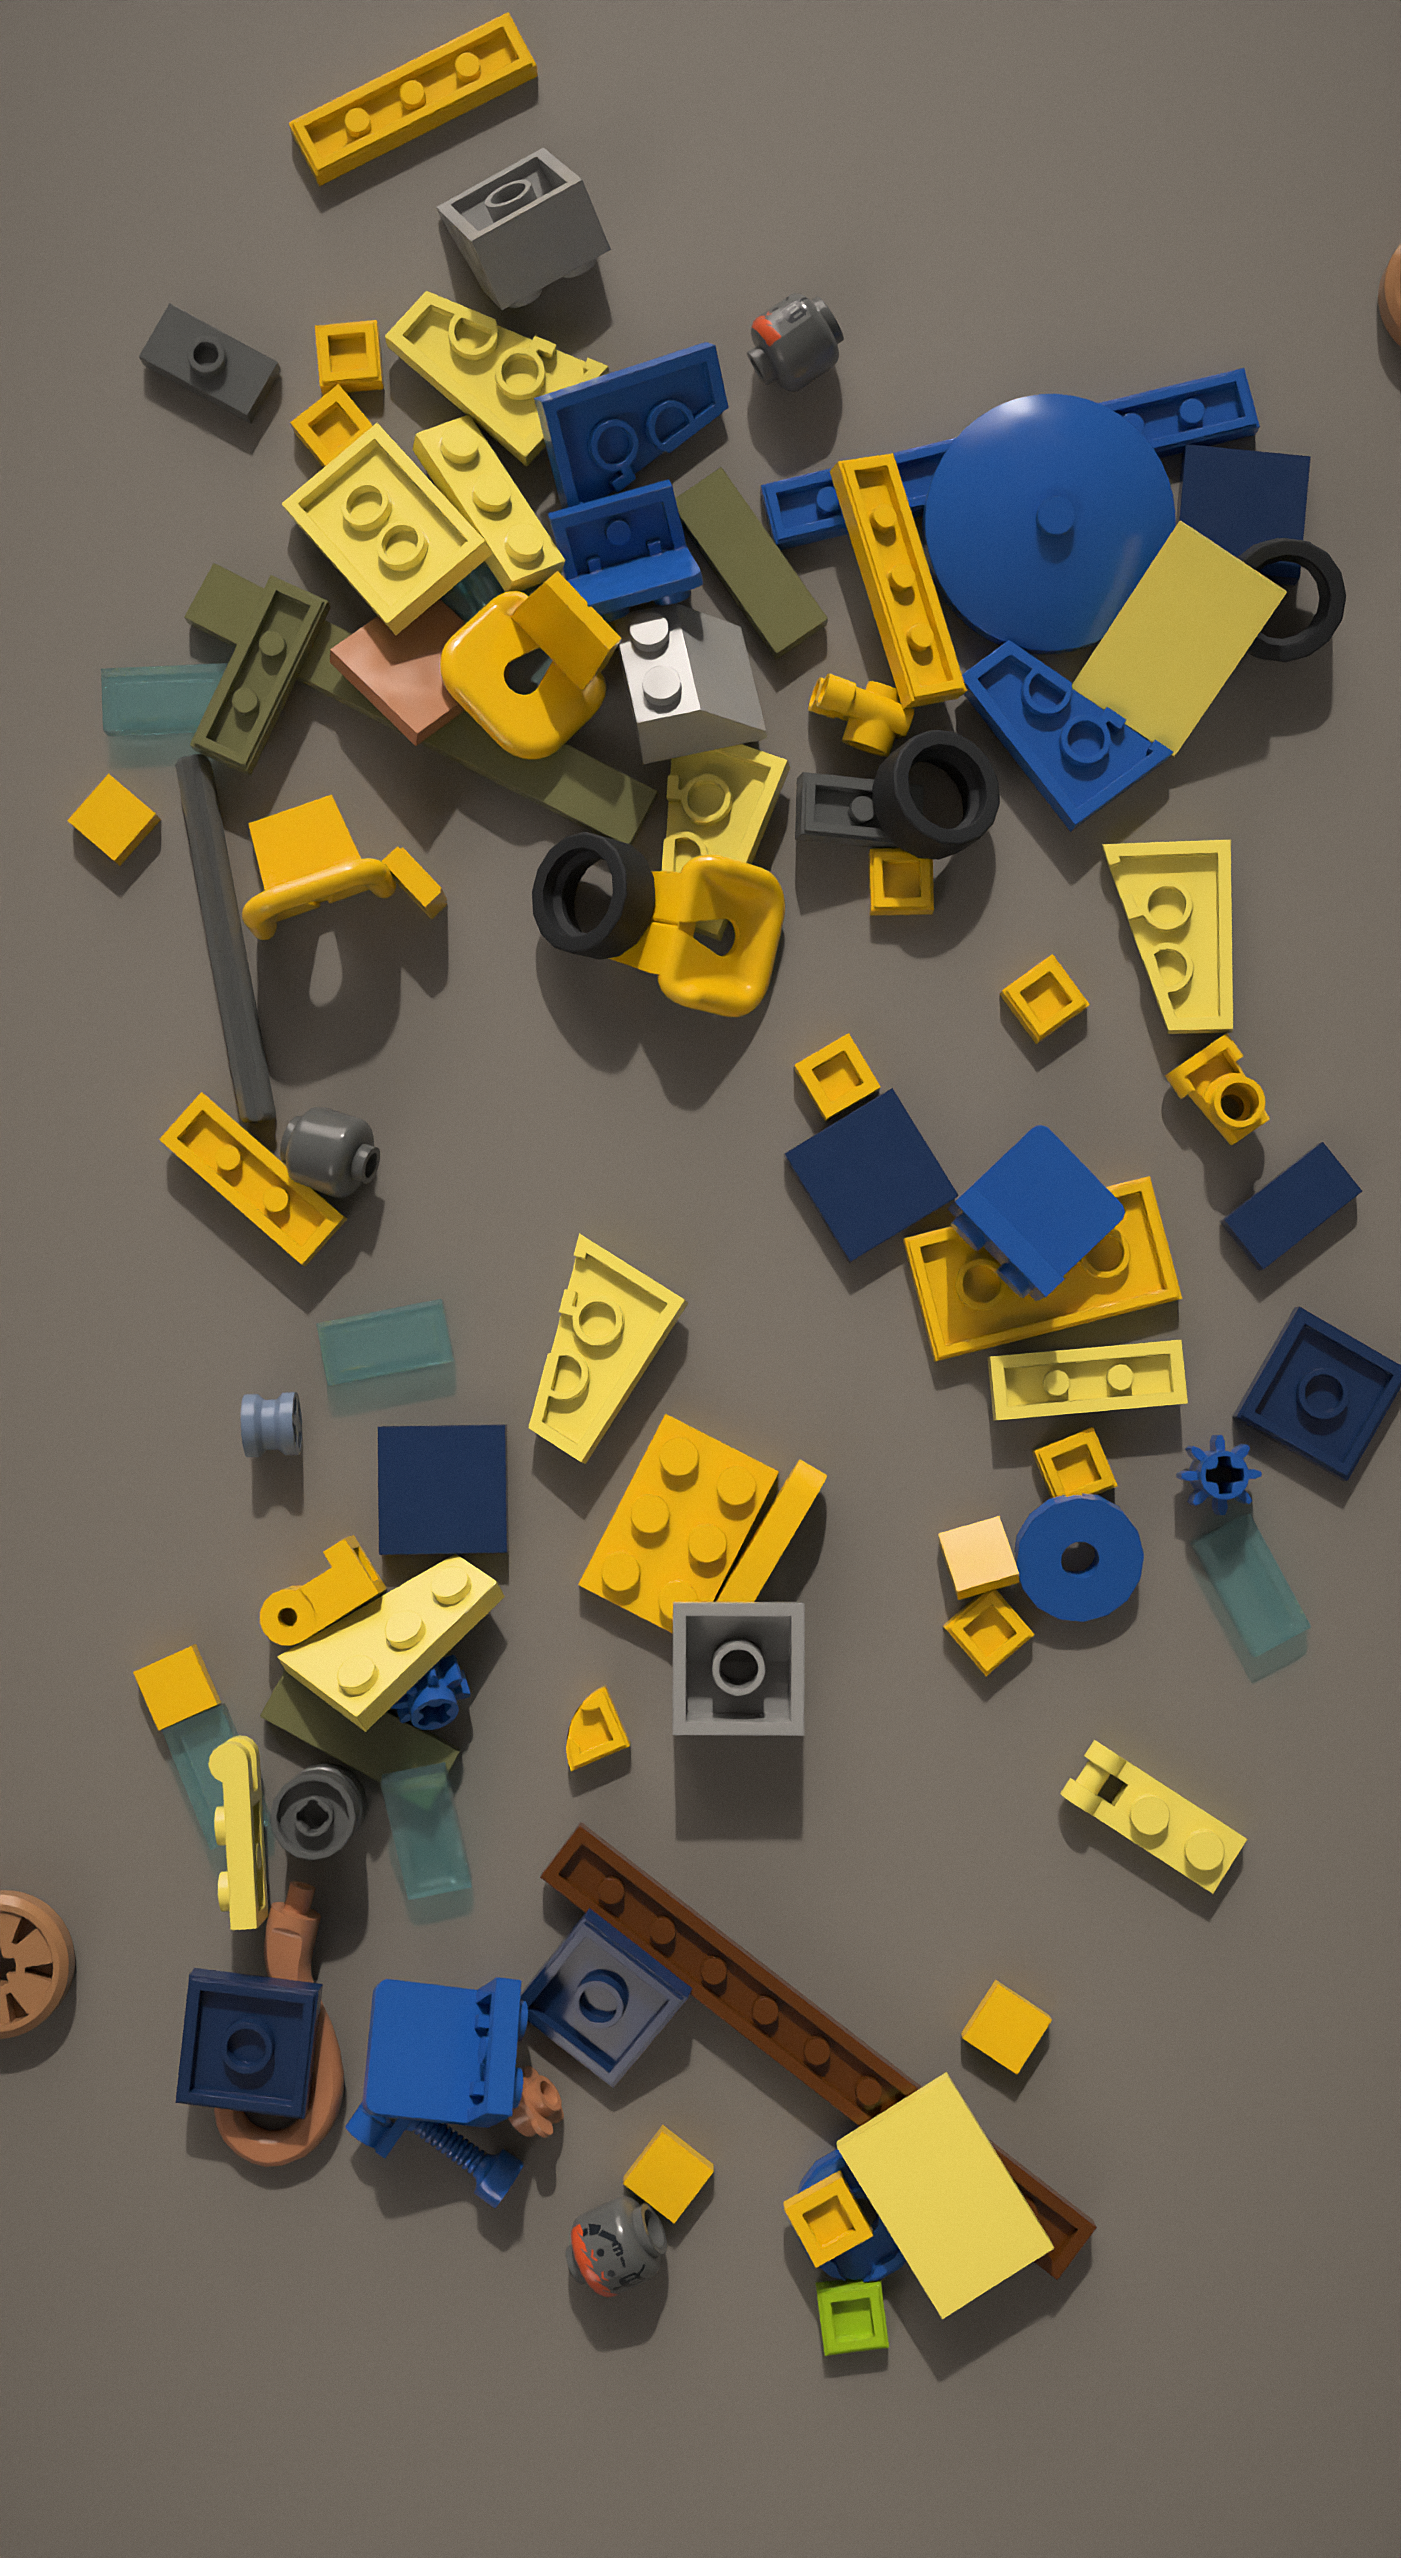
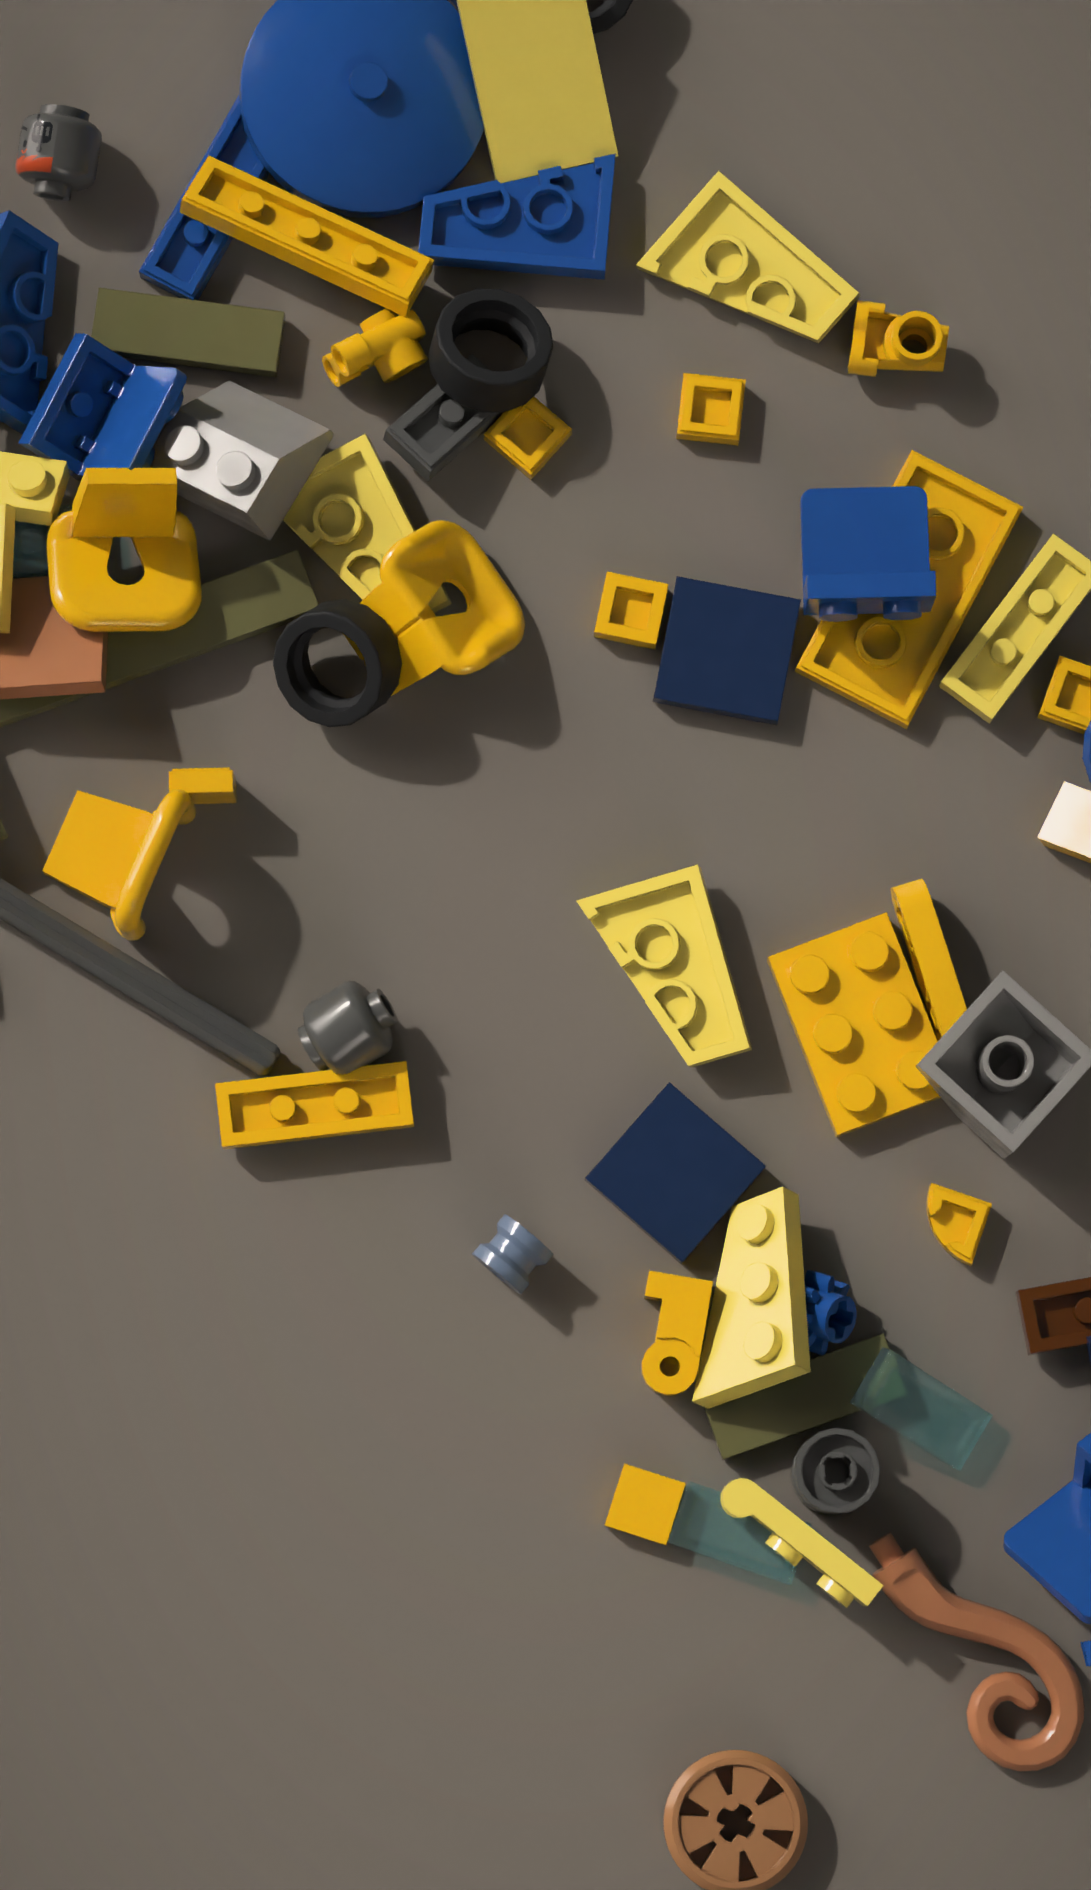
camera: 50 degrees left, 5 degrees down
dark blue tile [175,1968,323,2119] -> none
clear light blue tile [316,1299,455,1386] -> none
dark blue tile [1219,1142,1362,1271] -> none

